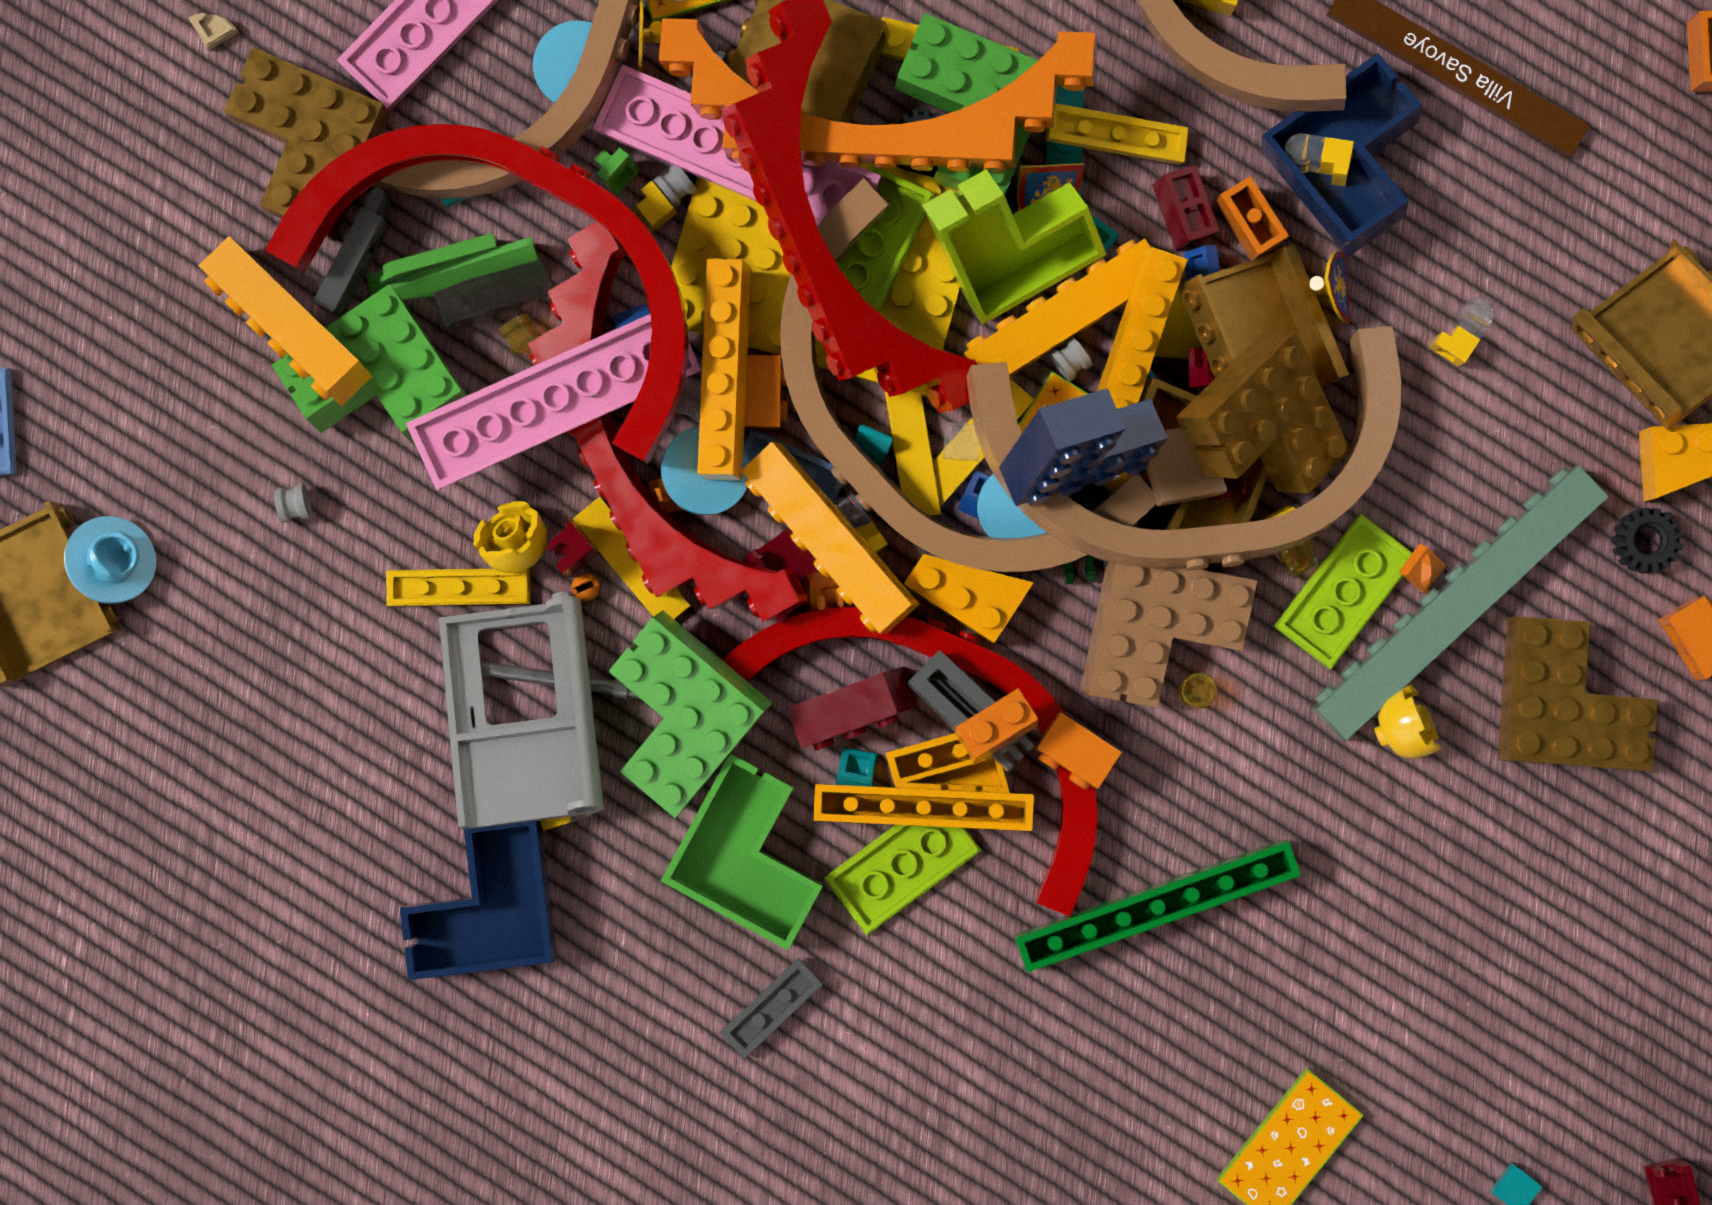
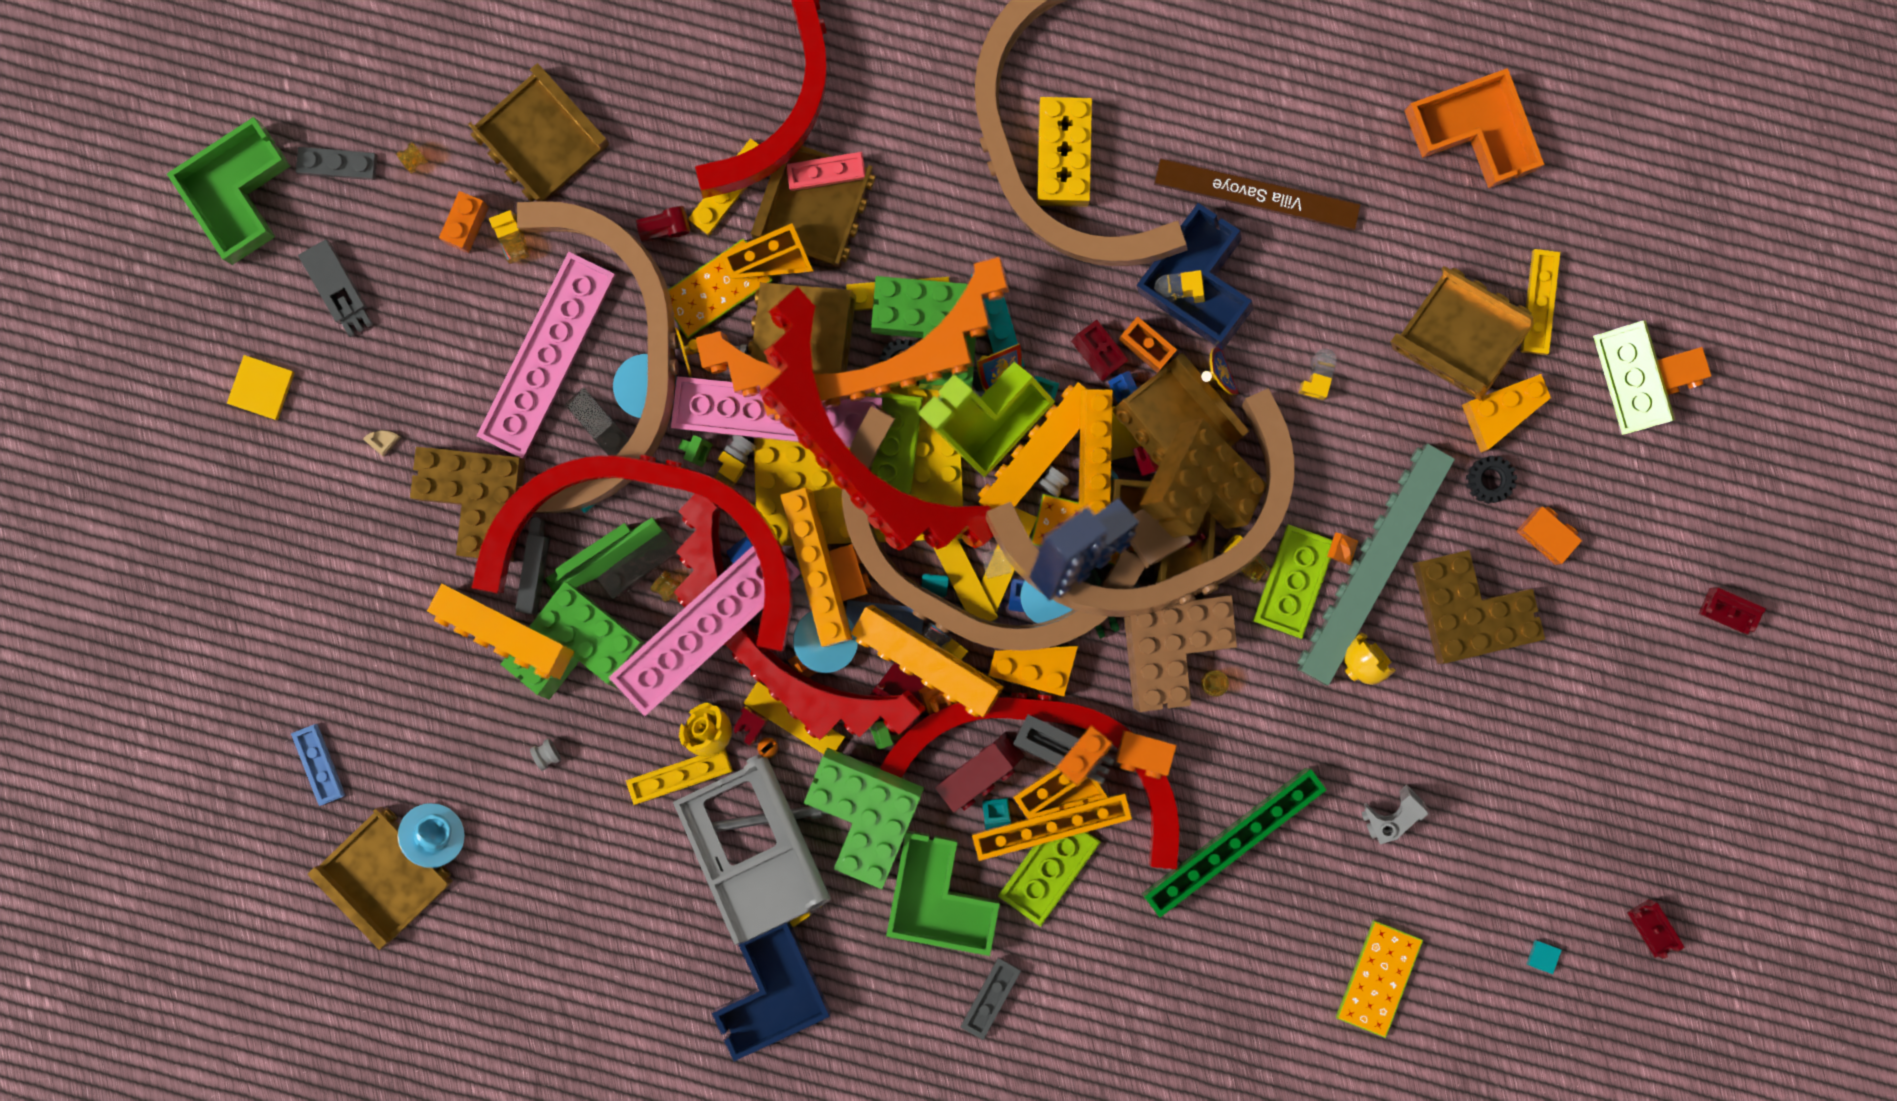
camera: 20 degrees left, 0 degrees up
yellow plate [1045,103,1188,165] -> none
none -> clear smoke slope [565,387,630,456]
none -> bright green tile [870,720,901,750]
none -> light grey tile [1361,784,1429,844]

